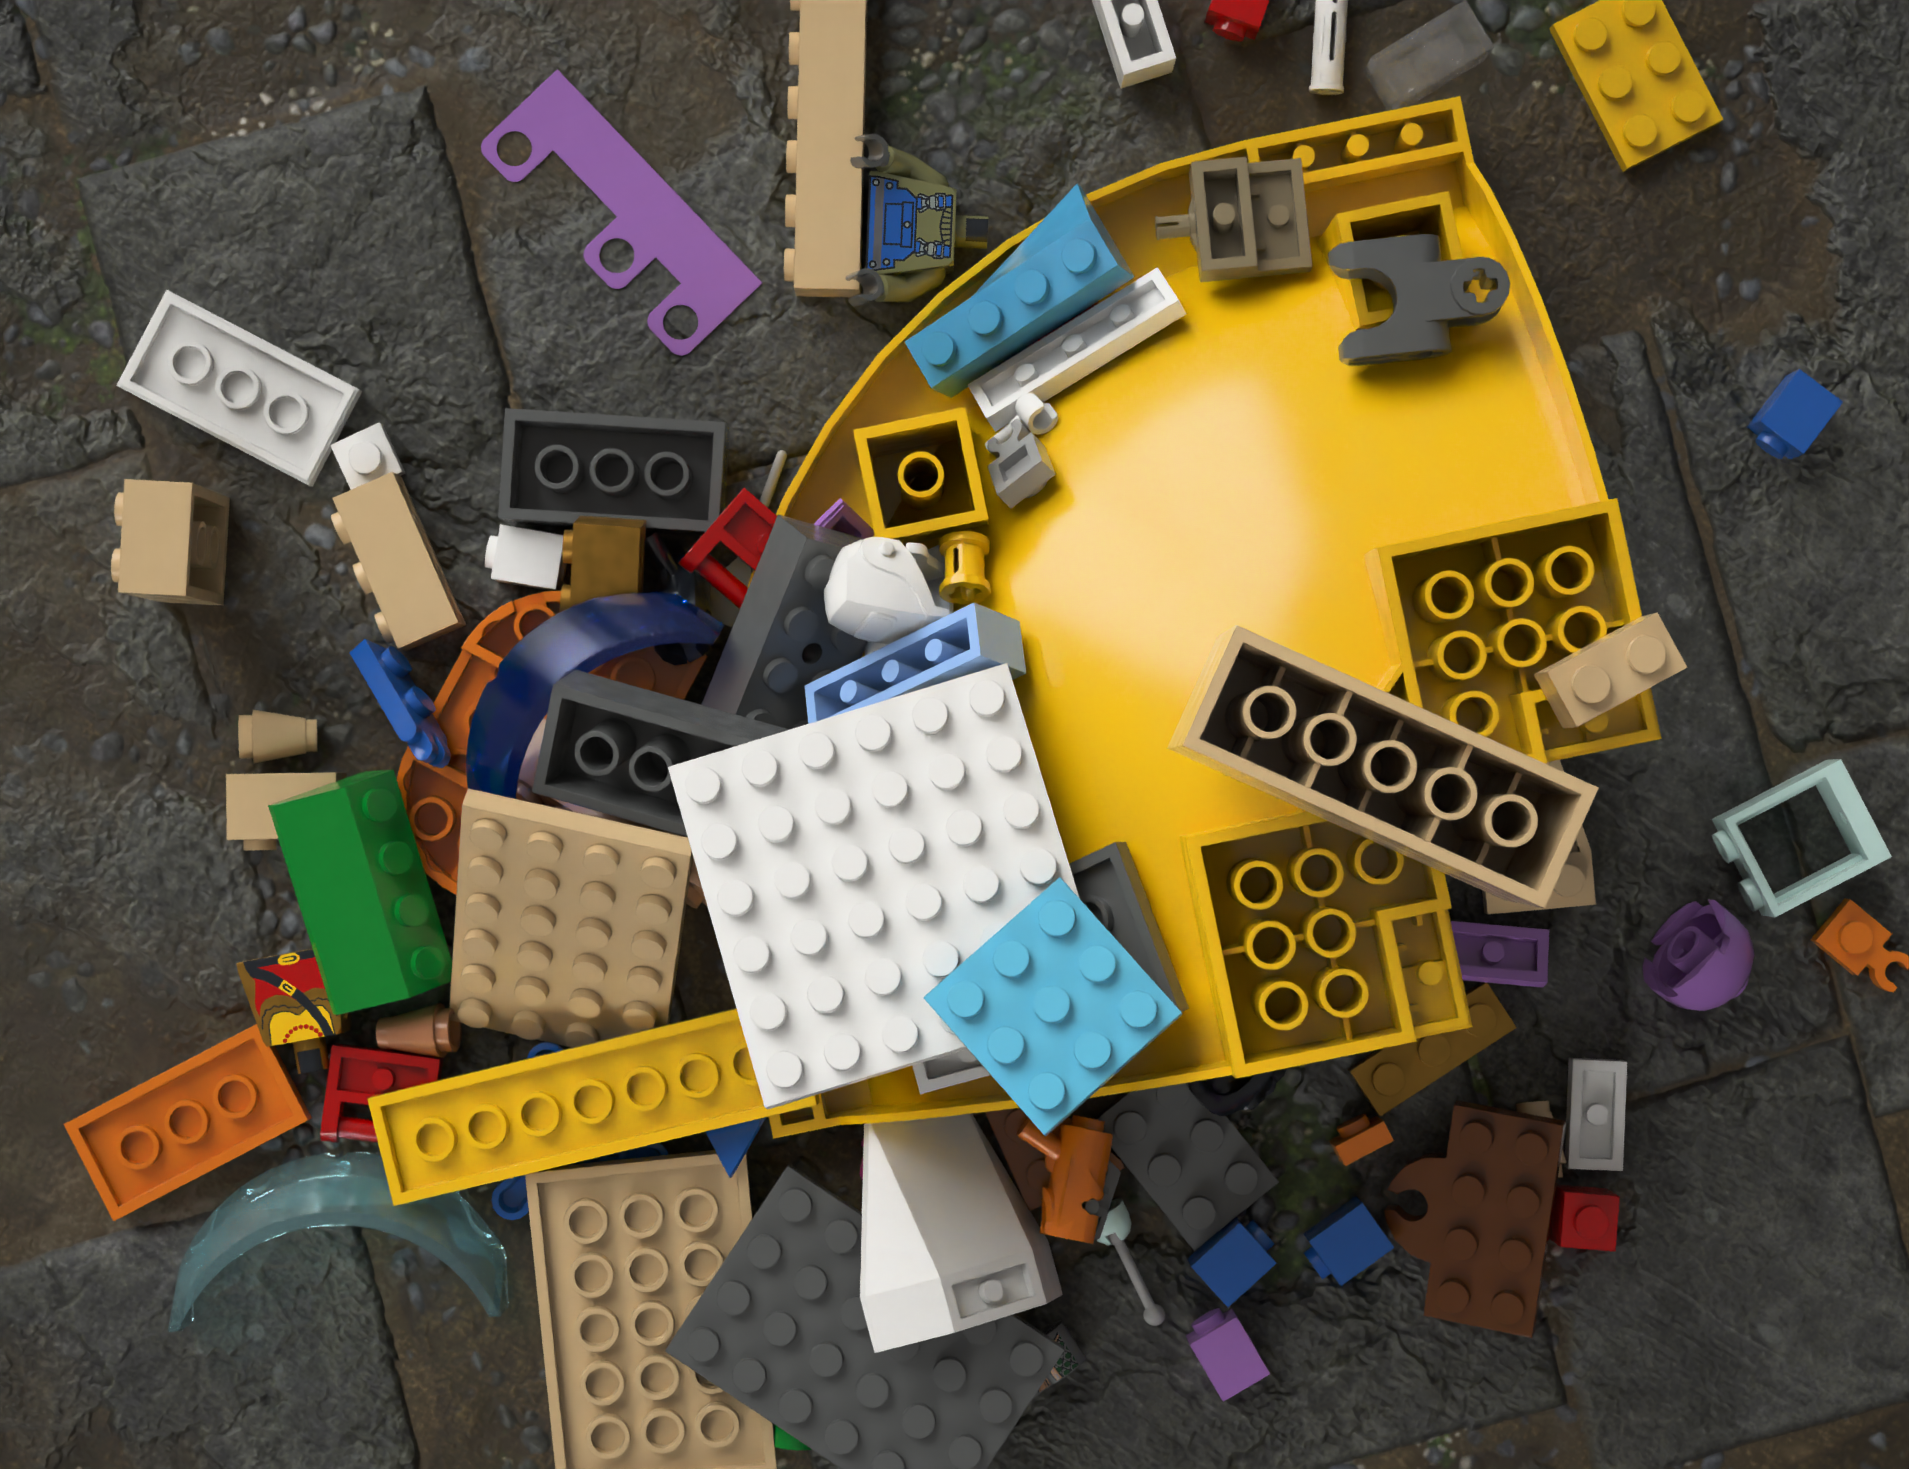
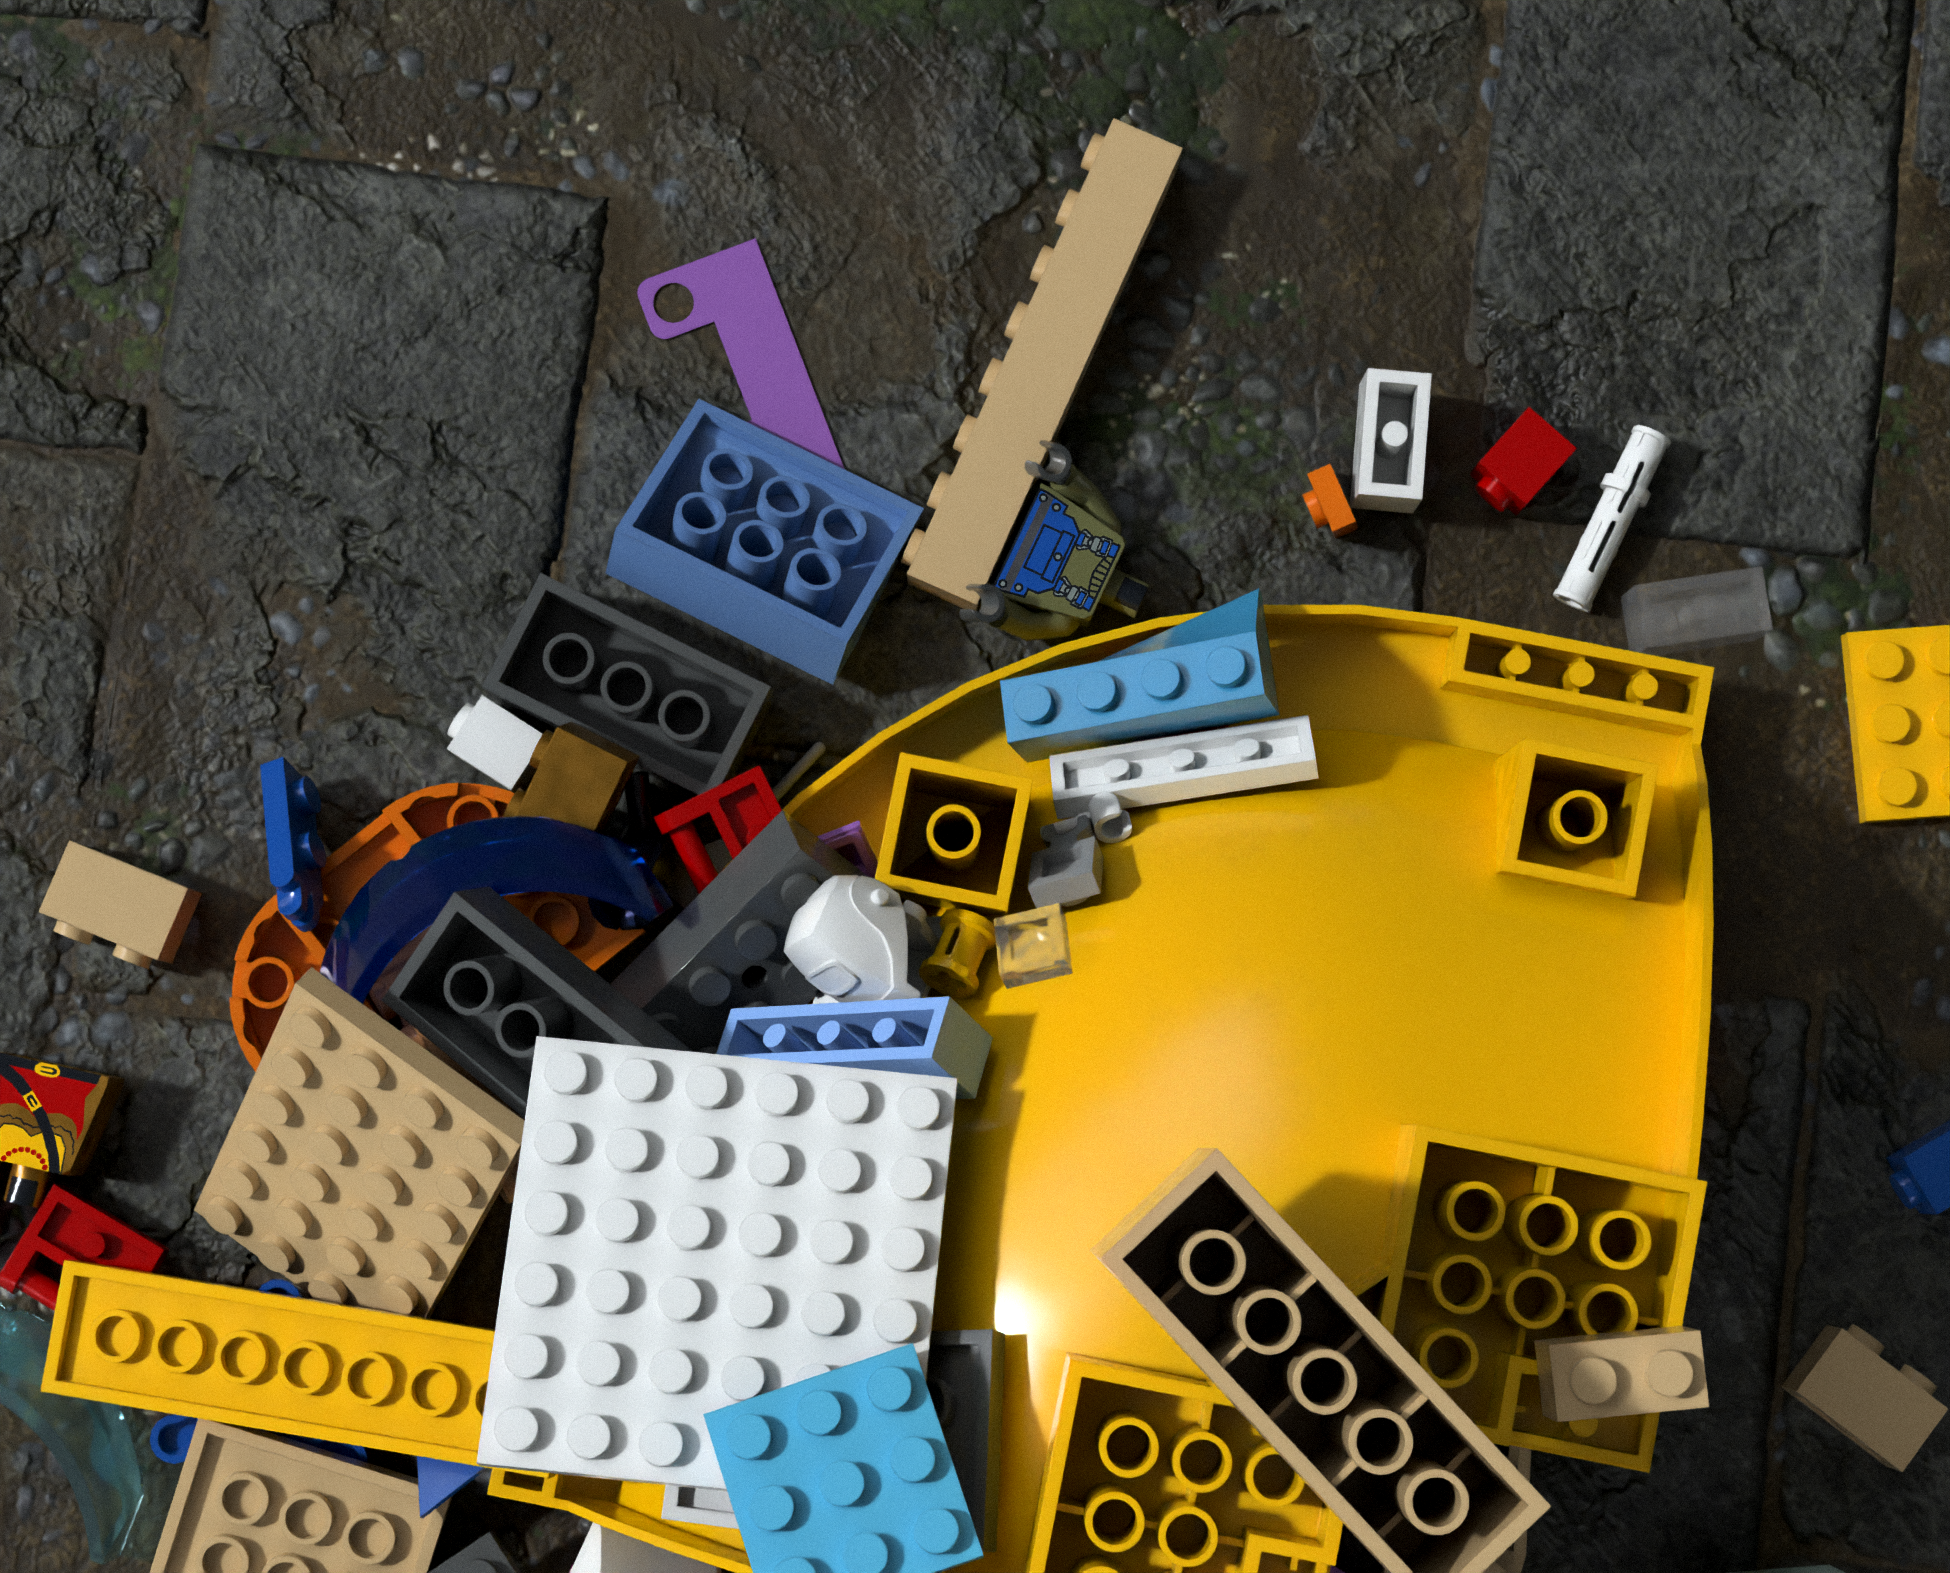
camera: 25 degrees right, 5 degrees down
tan brick [111,479,230,605] -> none
white tile [116,290,362,487] -> none
tan cone [238,710,318,764] -> none
green slope [268,770,452,1015] -> none
white plate [330,422,406,490] -> none
tan brick [331,472,466,651] -> none
nougat cone [376,1003,461,1058] -> none
dark tan plate [1155,157,1312,282] -> none
dark grey piece [1328,234,1510,366] -> none
none -> medium blue slope [605,399,924,685]
none -> clear plate [994,903,1072,989]
none -> orange plate [1302,464,1358,539]
none -> tan brick [1781,1324,1948,1472]

